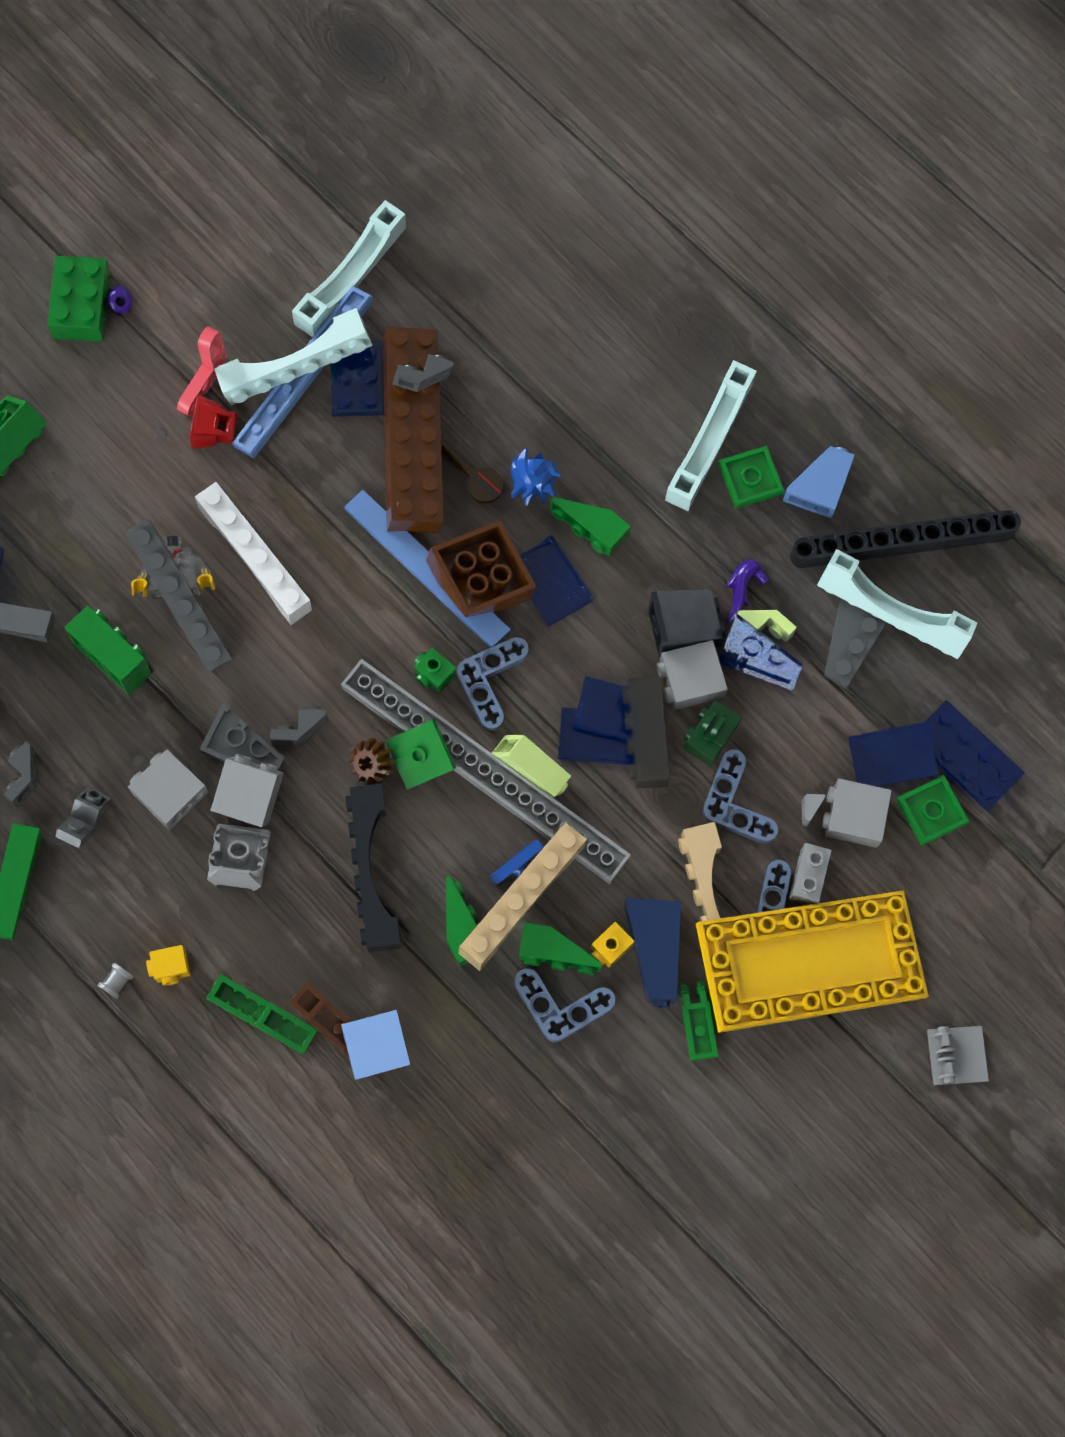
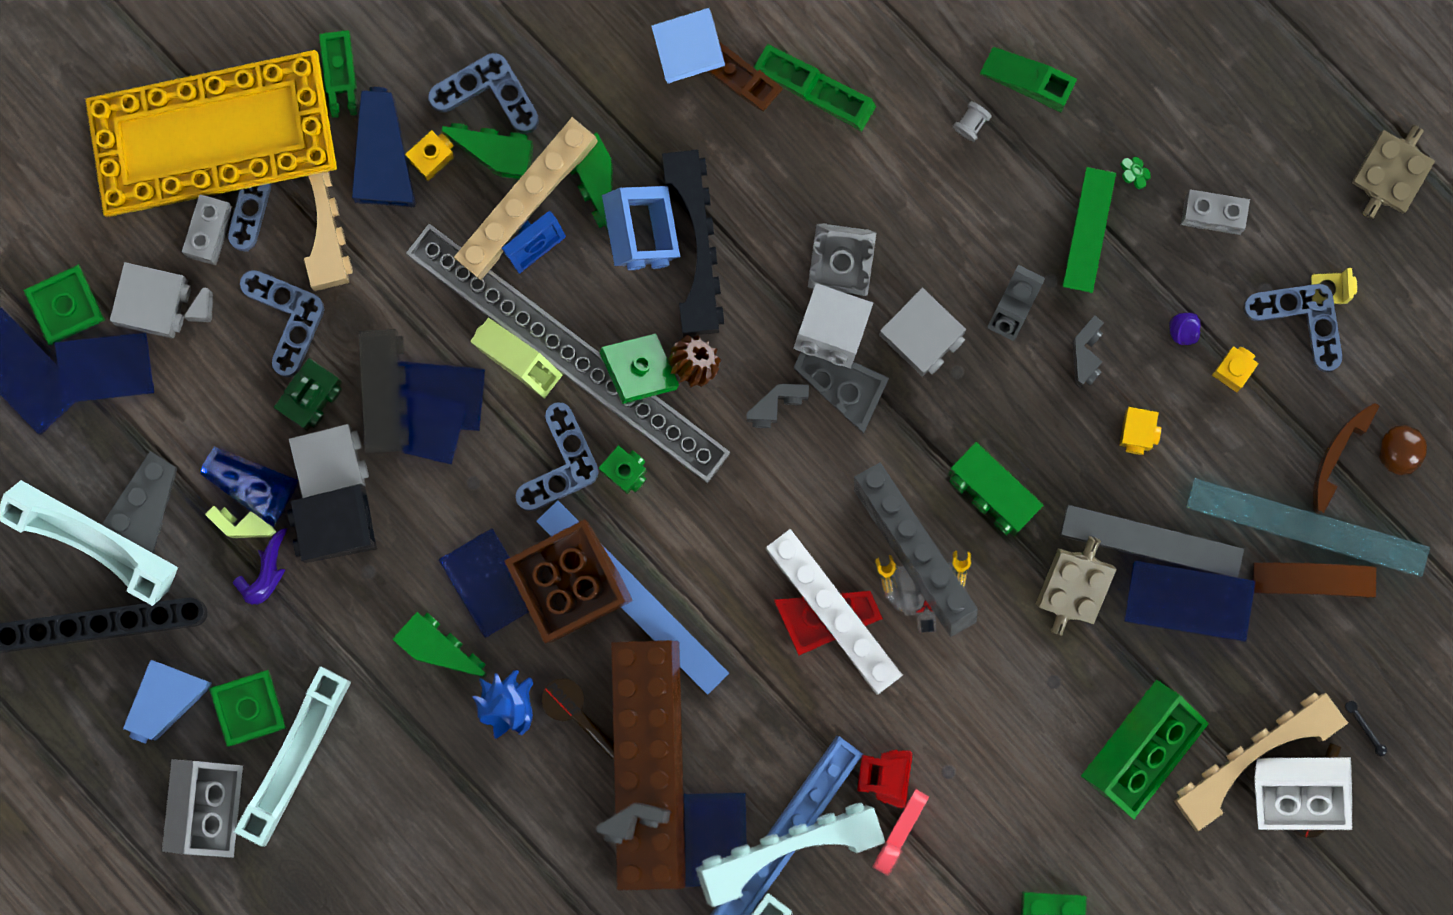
camera: 170 degrees left, 10 degrees up
yellow brick [146,945,191,986] -> none
light grey hinge [927,1026,989,1085] -> none
none -> light grey slope [162,759,243,858]
none -> medium blue window [602,186,680,270]
none -> red wing [774,591,883,656]
none -> green slope [980,47,1077,113]
none -> dark tan plate [1036,536,1116,636]

